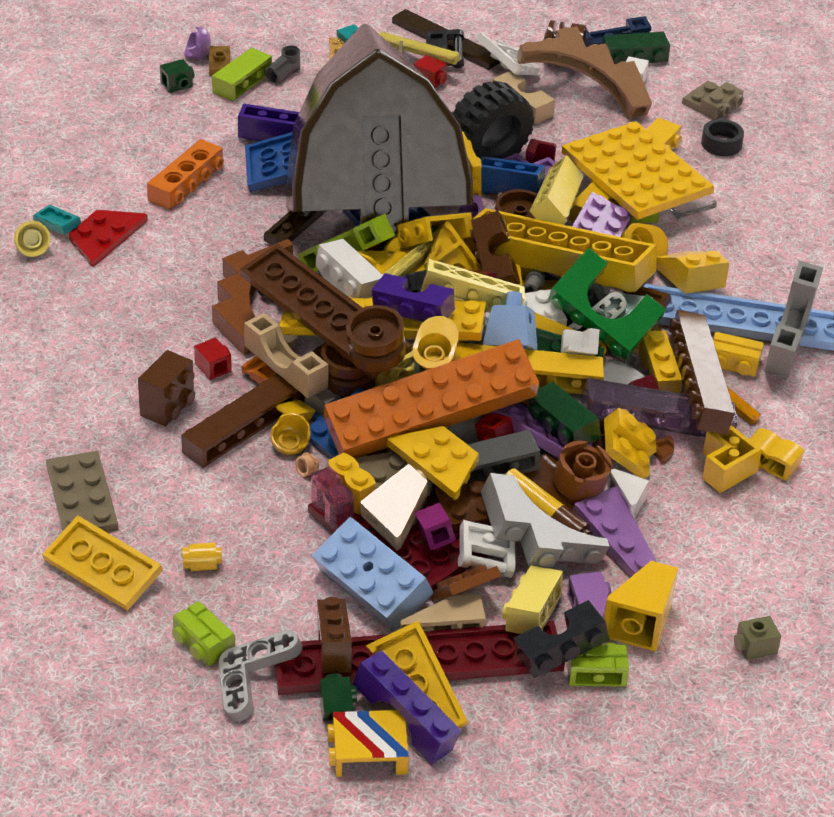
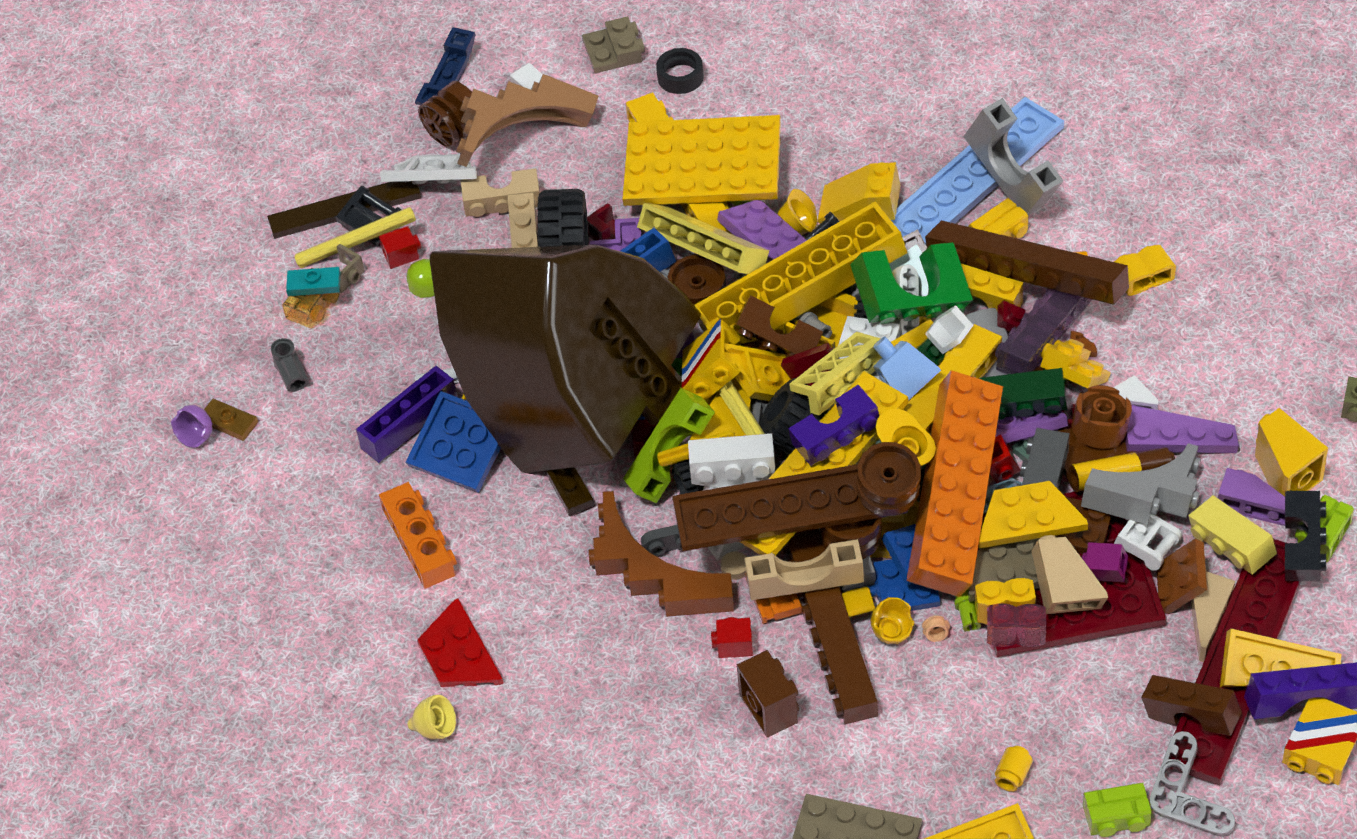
camera: 50 degrees left, 10 degrees up
teal plate [33,205,82,235] -> none
dark green brick [160,59,195,93] -> none
lime brick [211,47,272,101] -> none
light blue brick [311,517,434,632] -> none
dark green brick [319,674,357,721] -> none
dark green brick [603,31,671,64] -> none
yellow brick [702,425,762,493] -> none

